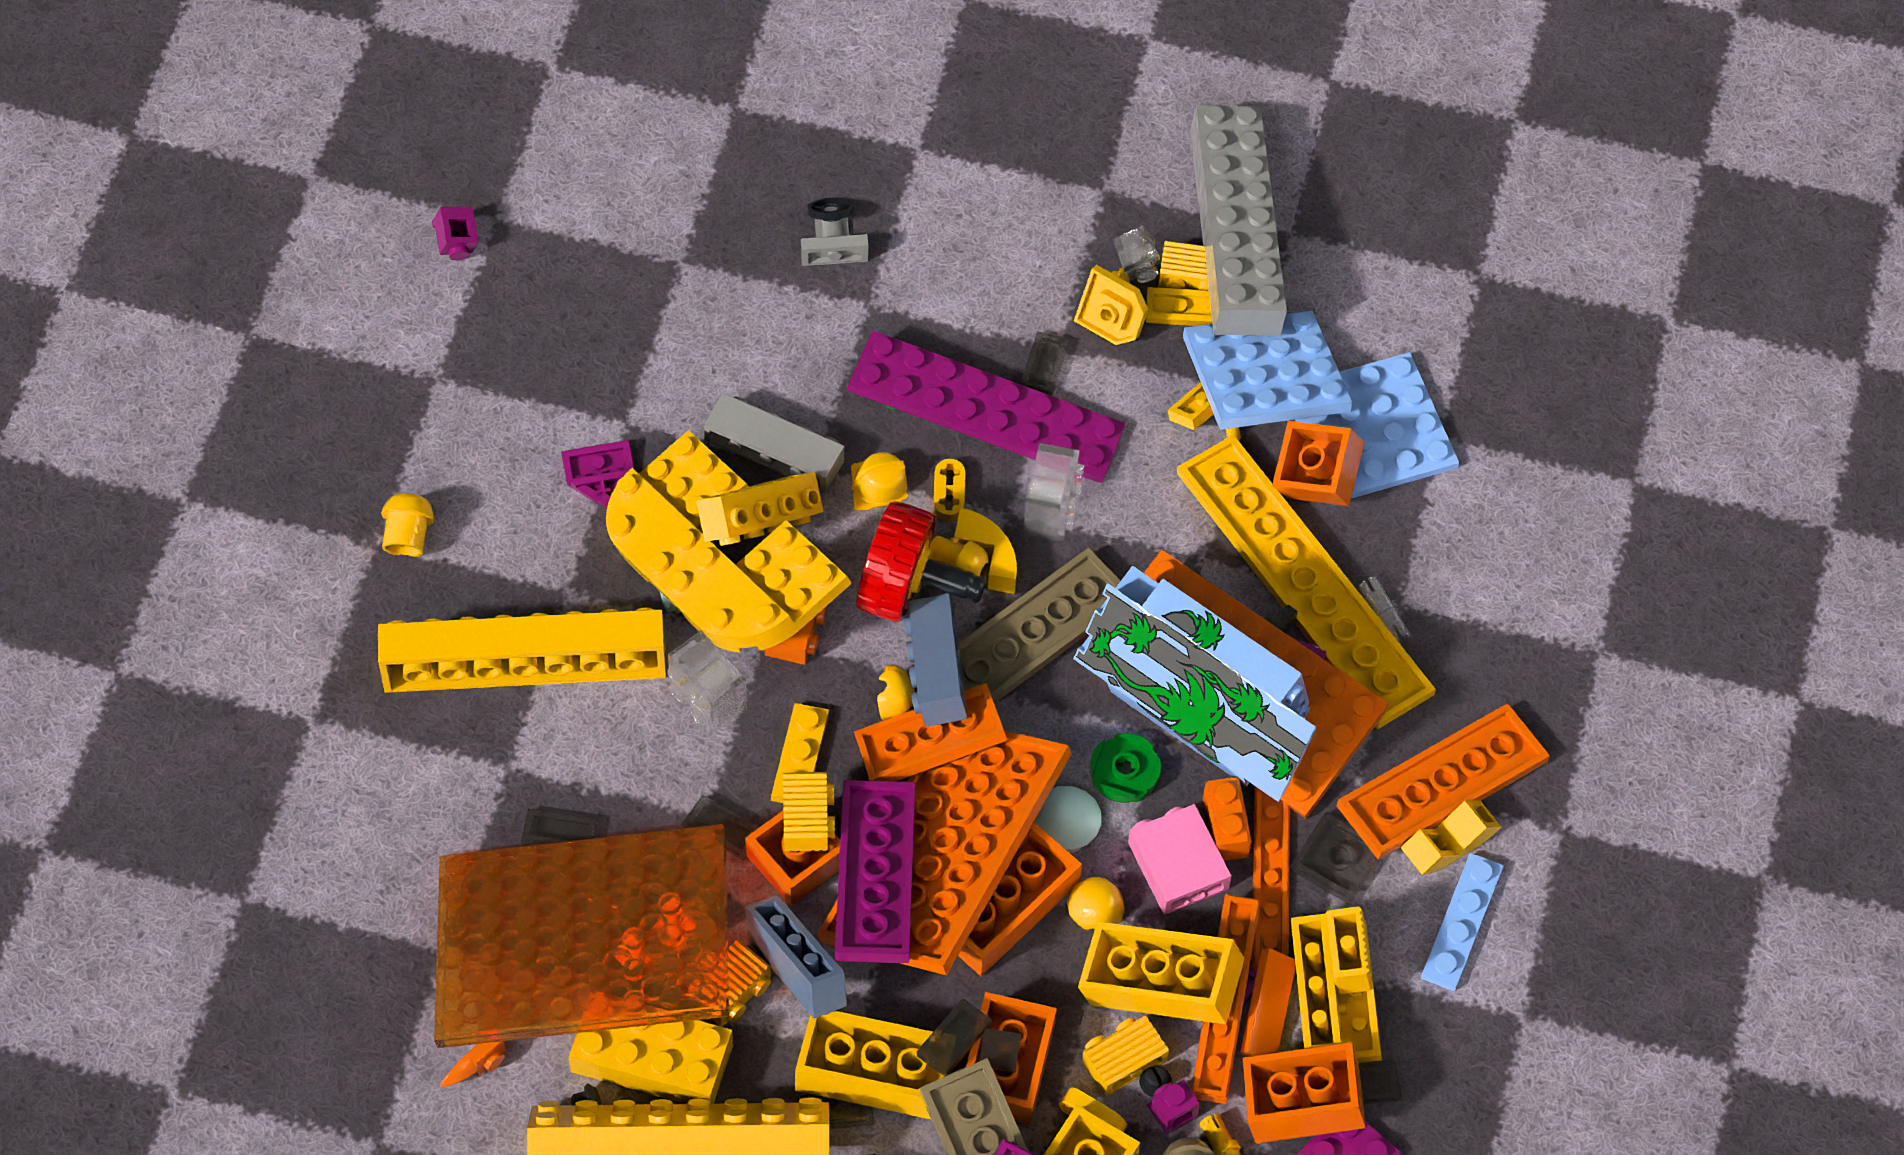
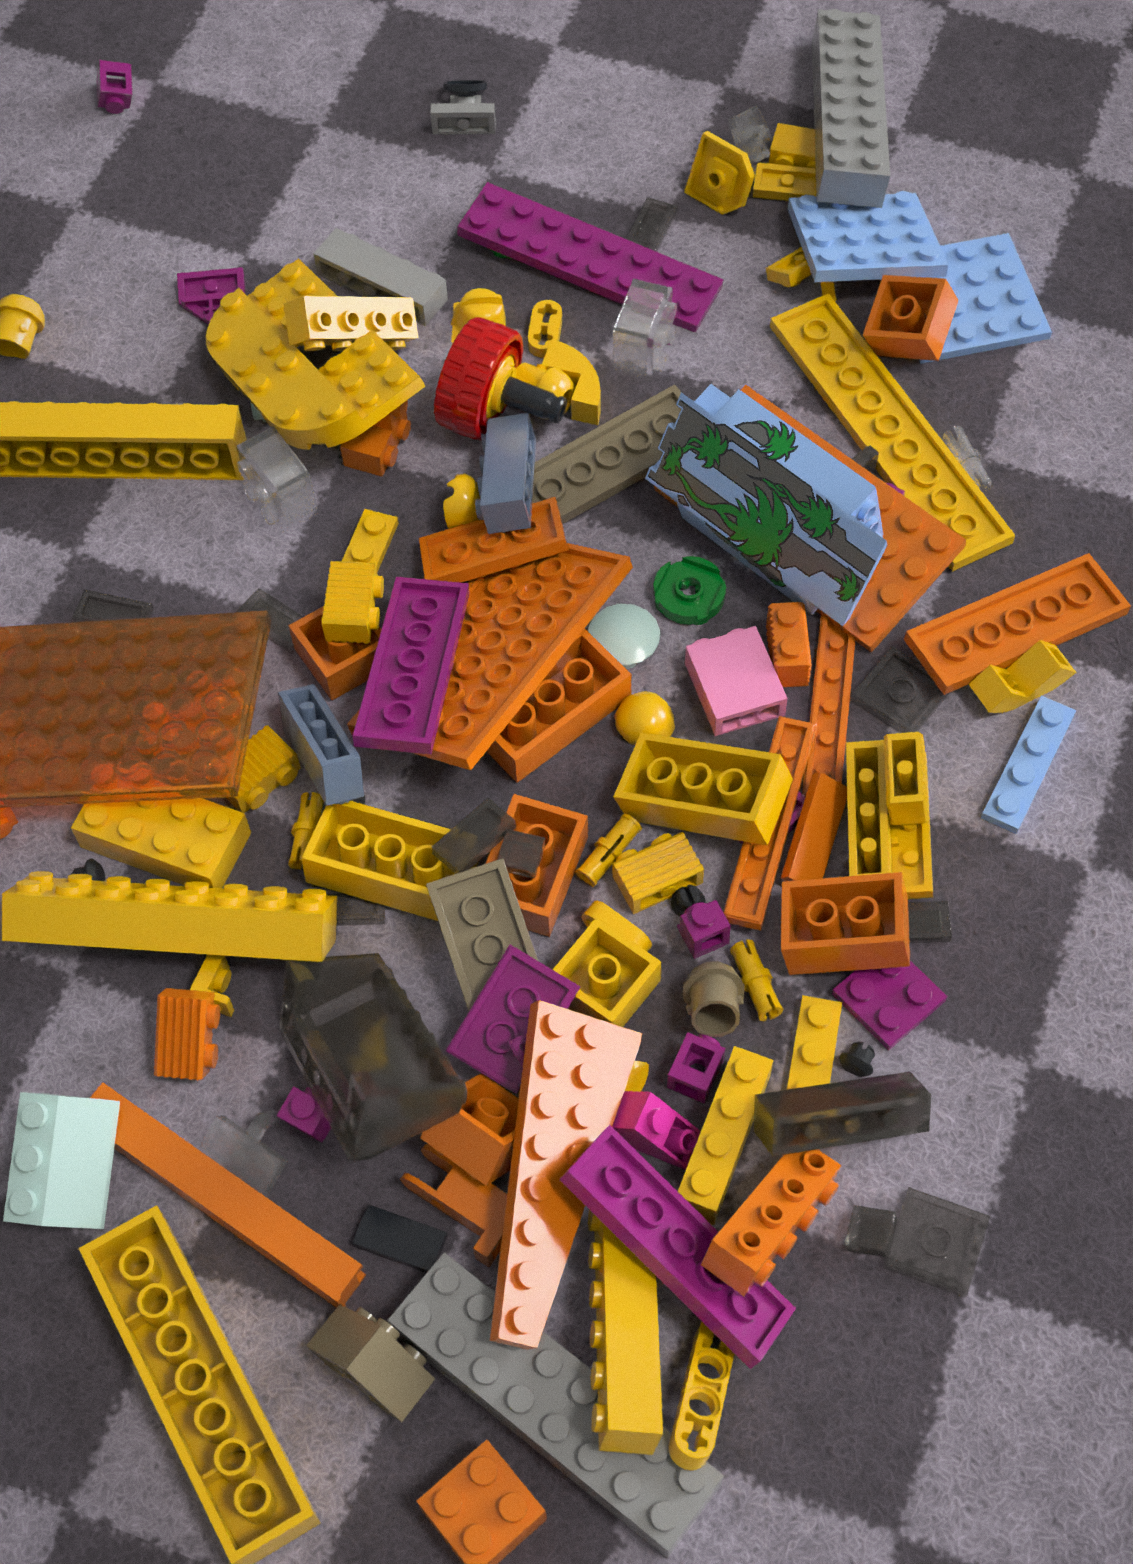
camera: 10 degrees right, 0 degrees up
none -> yellow pin [288,792,325,870]
none -> yellow pin [575,814,642,887]

